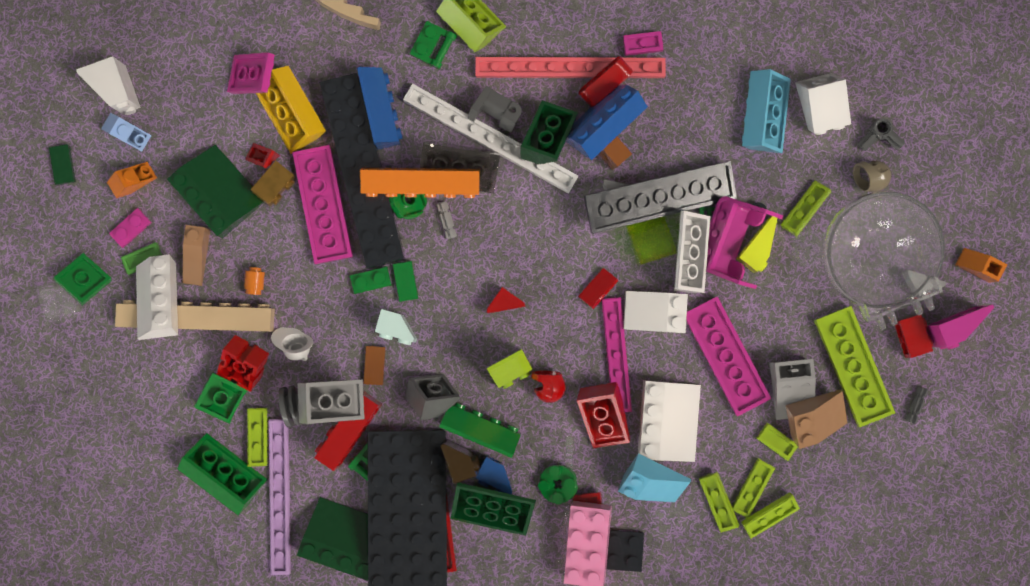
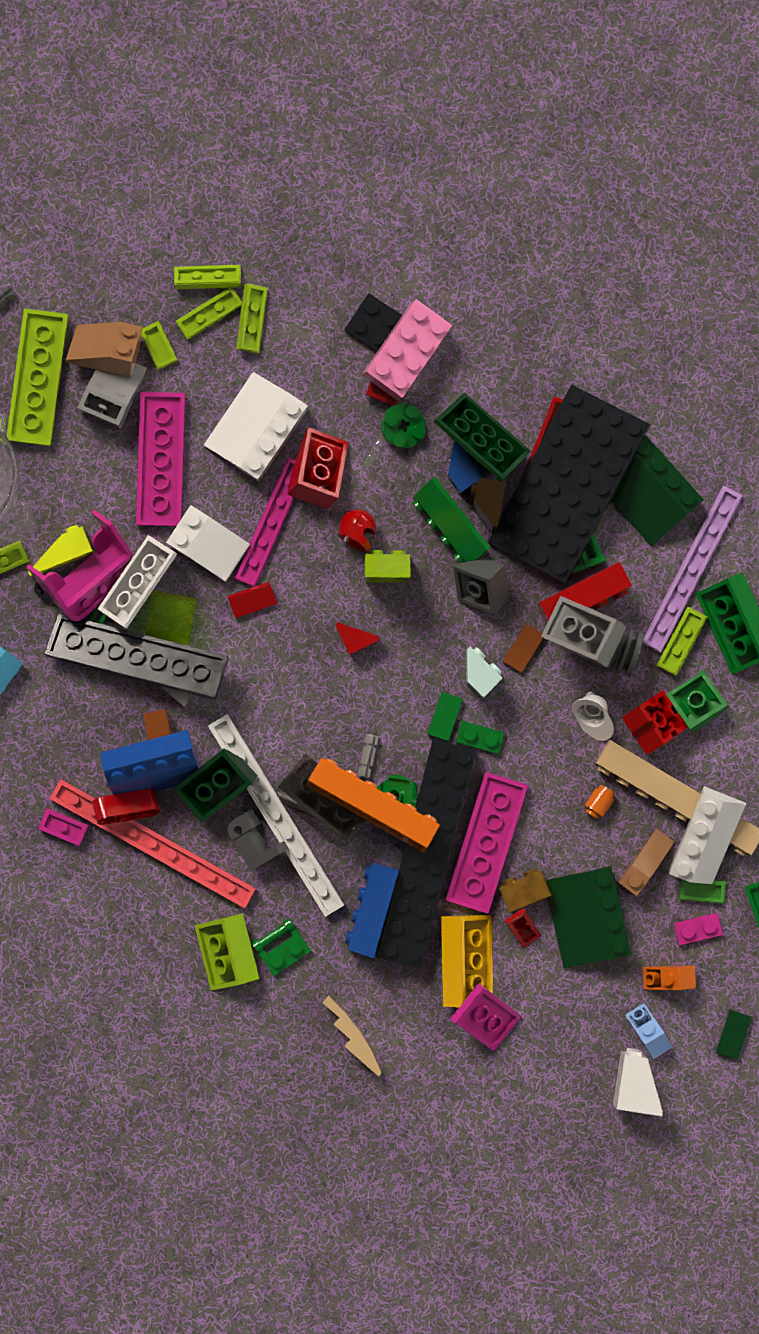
camera: 150 degrees left, 0 degrees up
medium azure slope [618,453,691,502] -> none

